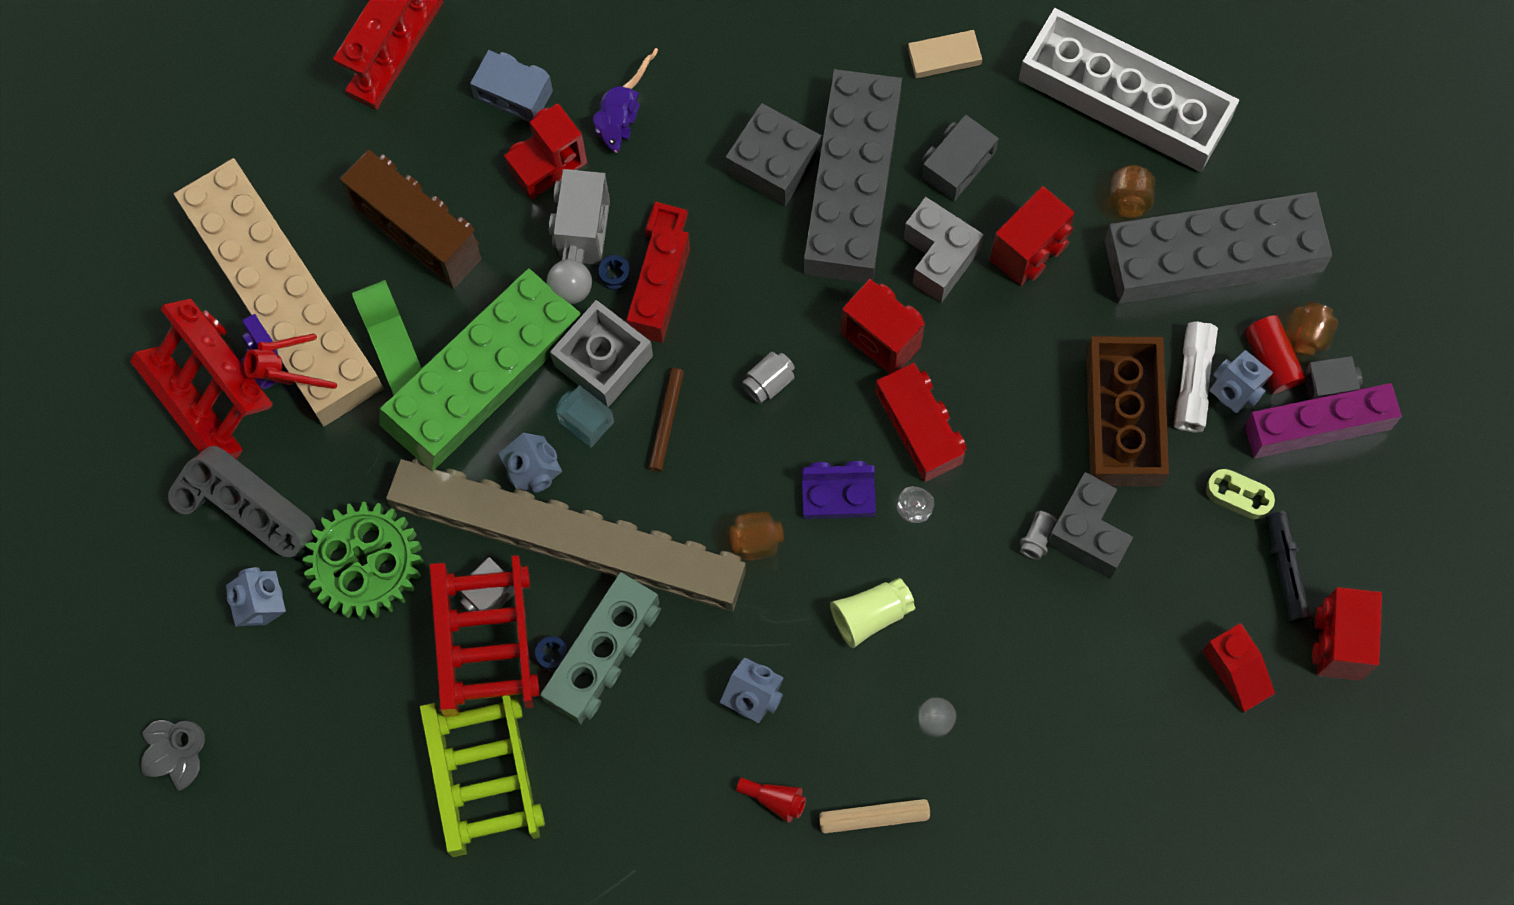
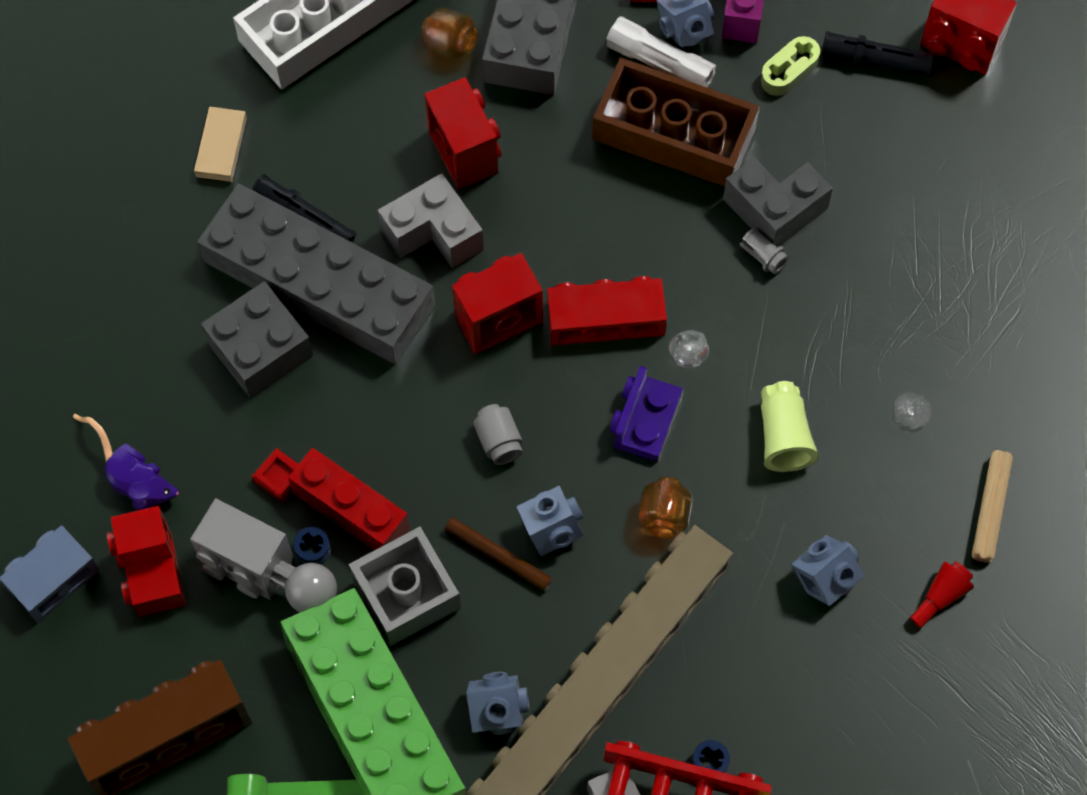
camera: 70 degrees left, 5 degrees down
sand green brick [540,572,661,725] -> none
clear light blue brick [556,385,614,448] -> none
dark grey brick [921,115,999,202] -> none
red slope [1202,623,1275,713] -> none
none -> black pin [252,174,357,243]
none -> sand blue brick [516,485,584,556]

